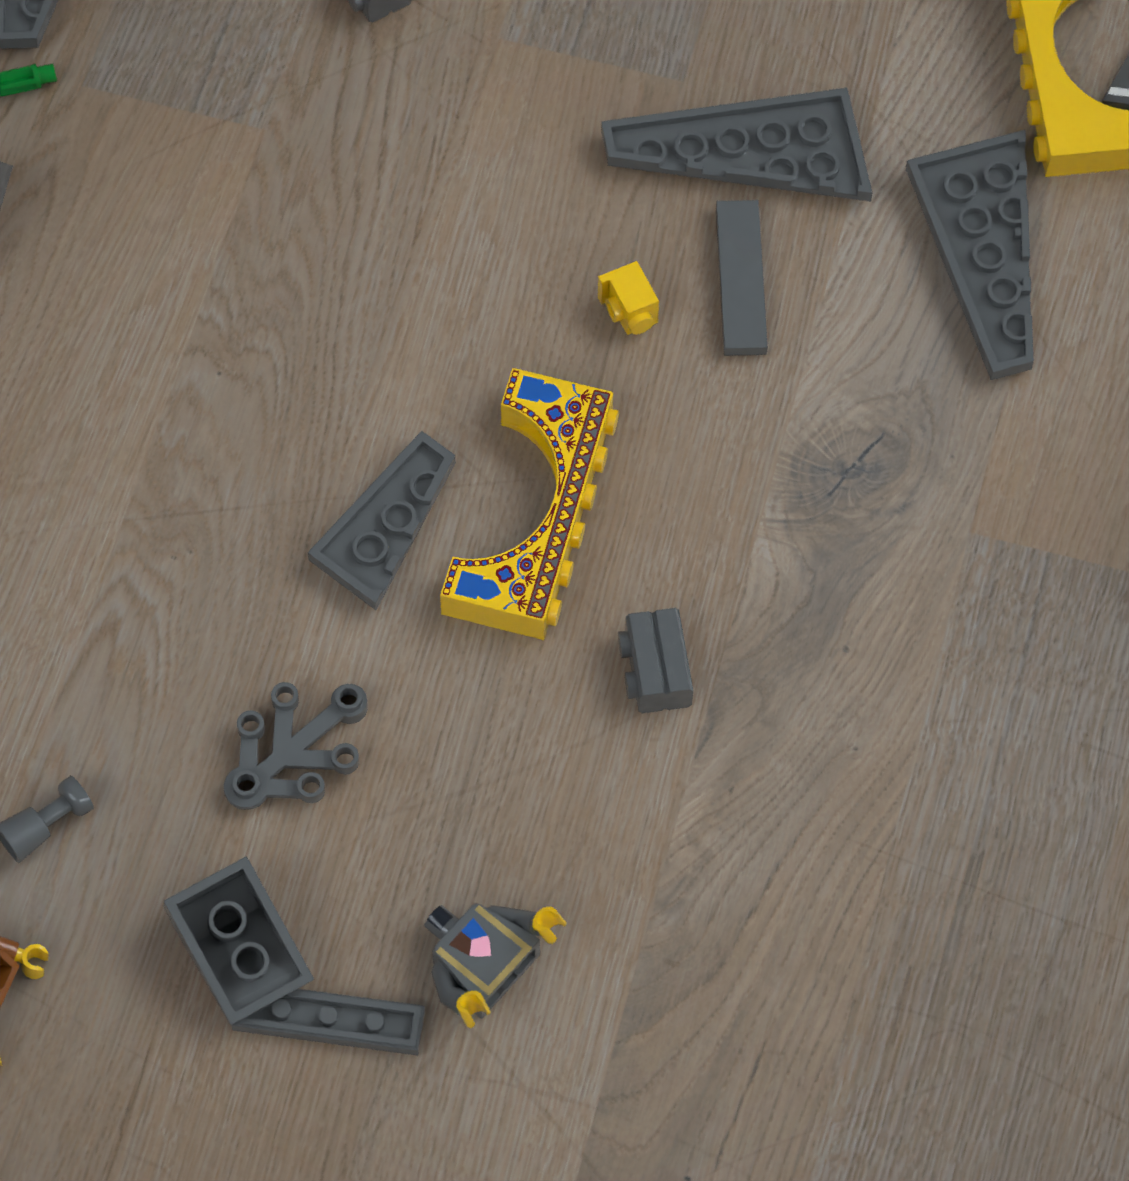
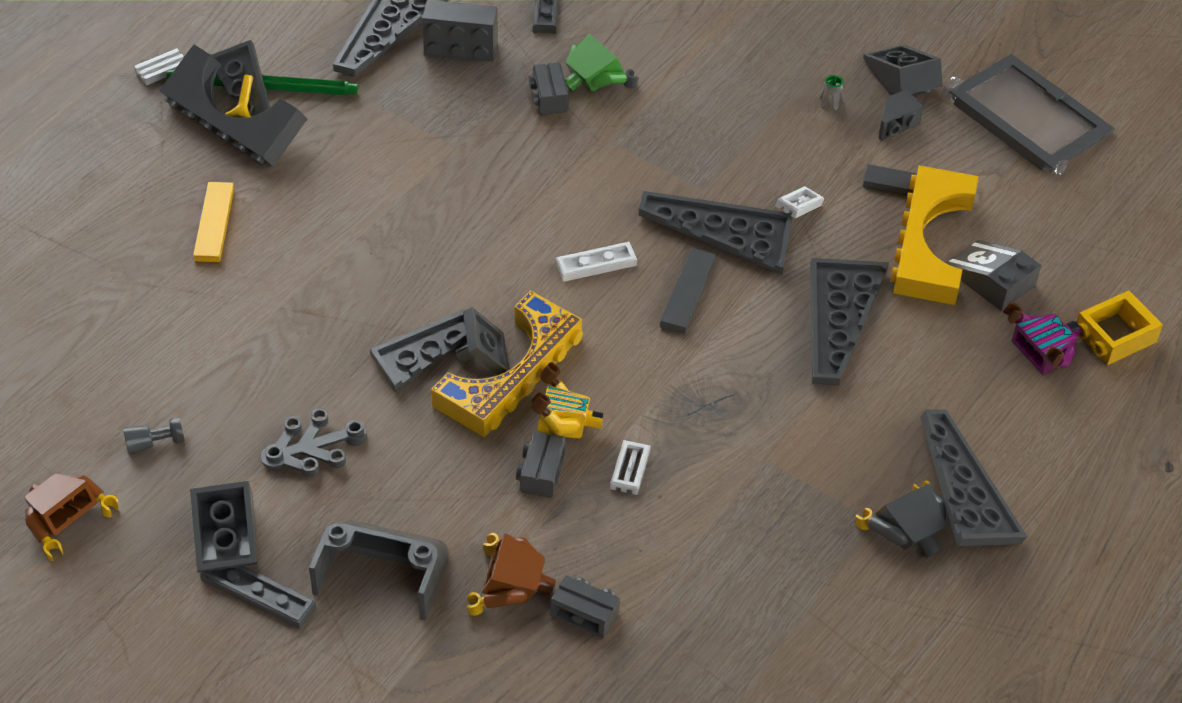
camera: 20 degrees right, 15 degrees down
dark grey torso [424,904,567,1028] -> none
yellow brick [598,261,659,335] -> none
none -> dark grey windscreen [309,520,448,620]
none -> dark grey tile [456,307,509,375]
none -> dark orange torso [466,533,556,616]
none -> yellow torso [532,362,604,439]
none -> dark grey brick [550,575,620,638]
none -> white tile [556,242,637,282]
none -> white tile [610,440,651,495]
none -> white tile [775,187,824,218]

